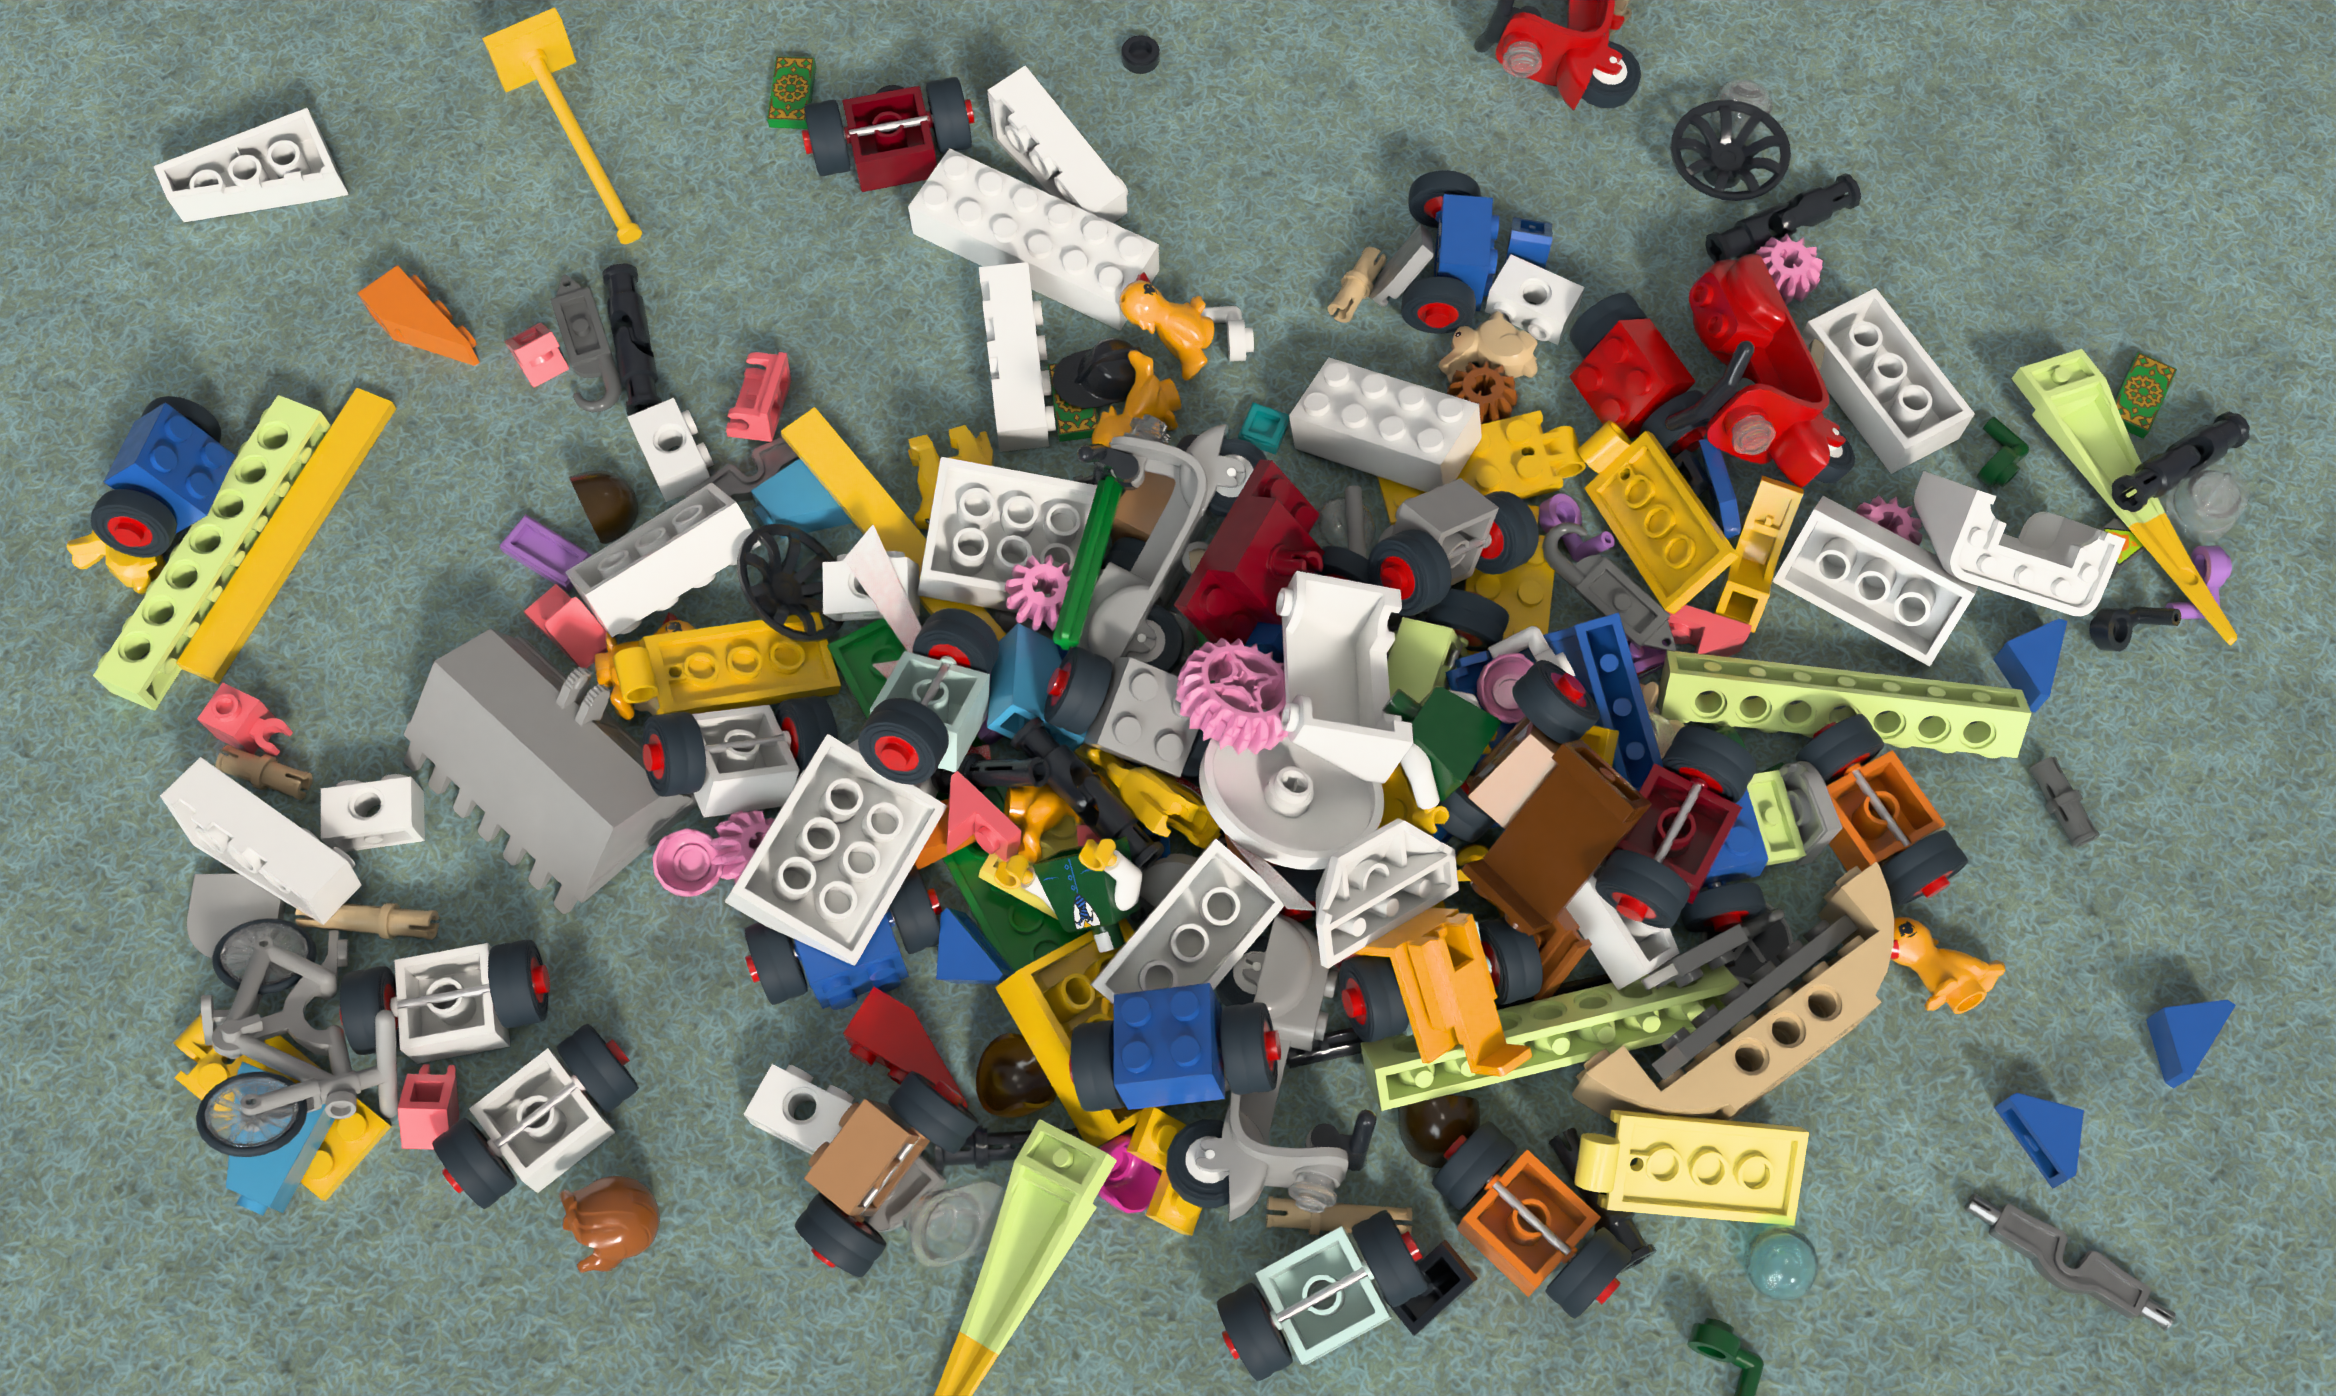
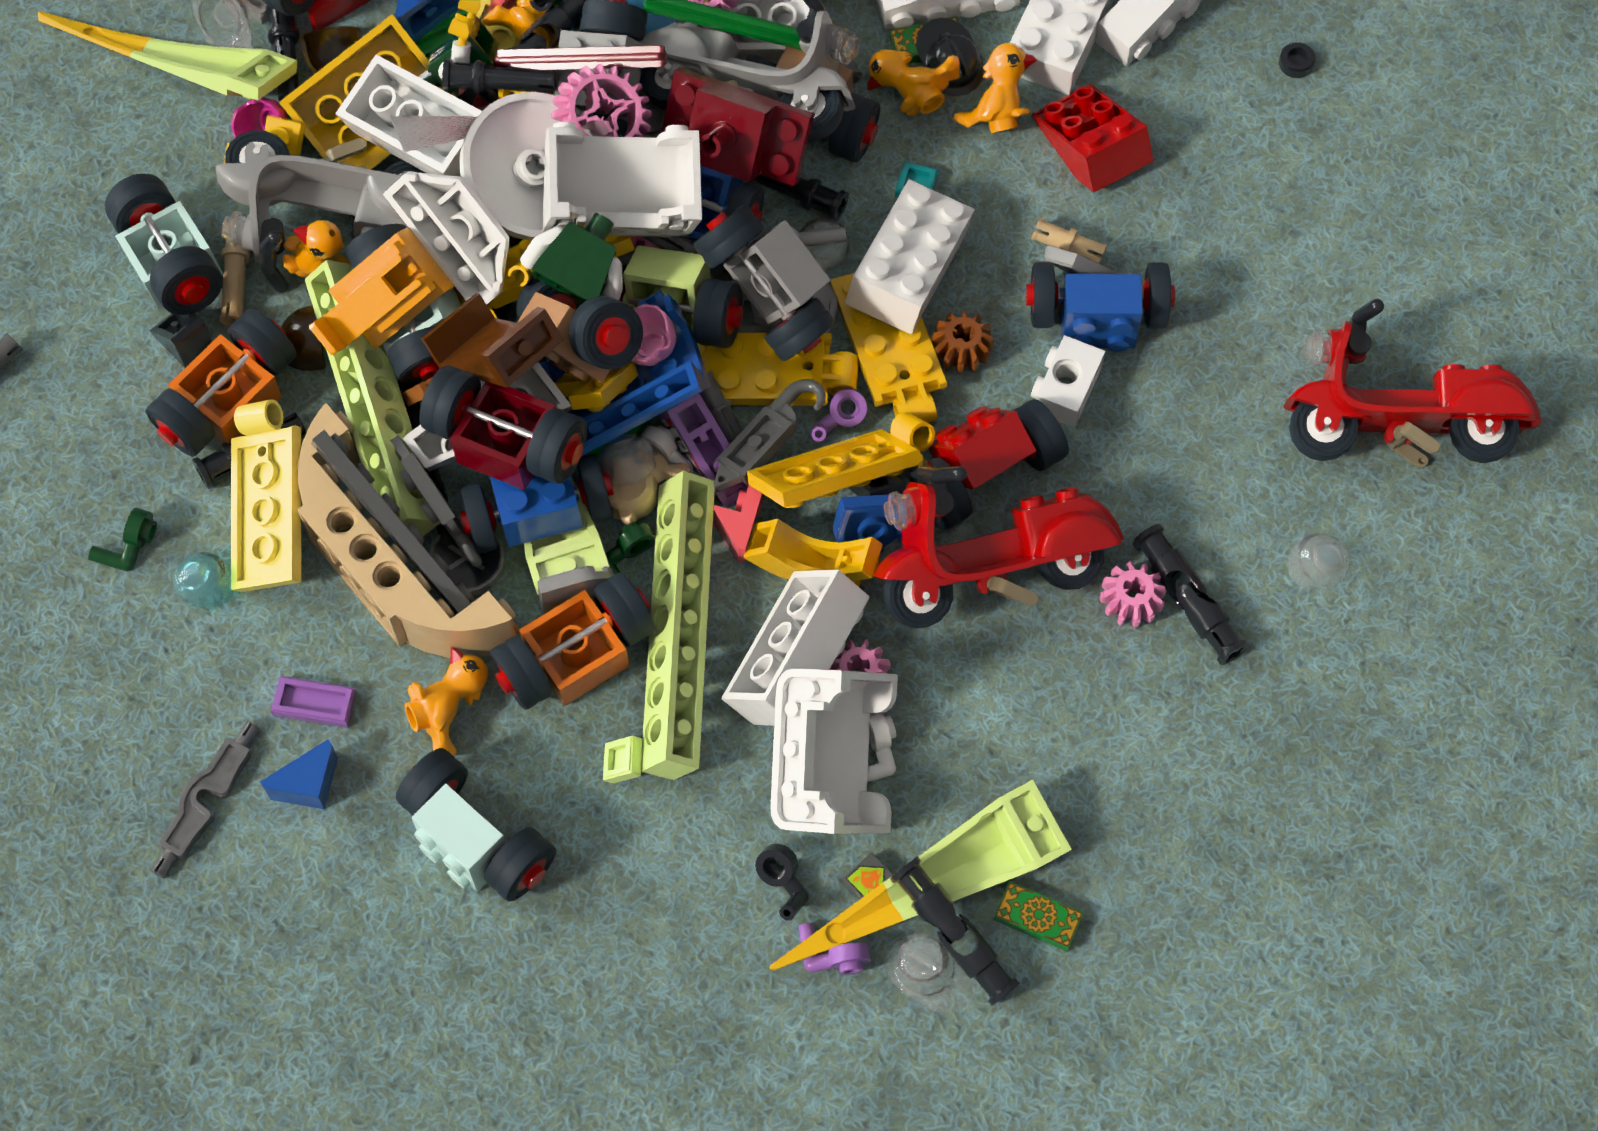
camera: 85 degrees right, 0 degrees up
brick [1069,983,1281,1112] -> none
white plate [1201,306,1254,362] -> none
tan animal [1438,311,1538,384] -> none
white plate [1488,626,1575,677] -> none
blue slope [1504,217,1553,269] -> none
black wheel [1670,100,1791,201] -> none
white brick [1801,288,1975,474] -> none
dark green plate [1977,416,2029,488] -> none
blue slope [1993,618,2067,713] -> none
dark grey pin [2029,756,2100,848] -> none
blue slope [2146,999,2236,1089] -> none
none -> medium lavender tile [271,676,357,728]
none -> light orange animal [282,220,351,277]
none -> brick [396,748,556,902]
none -> black pin [442,57,556,94]
none -> axle [494,45,667,70]
none -> yellowish green tile [603,735,643,783]
none -> red slope [1031,84,1154,193]

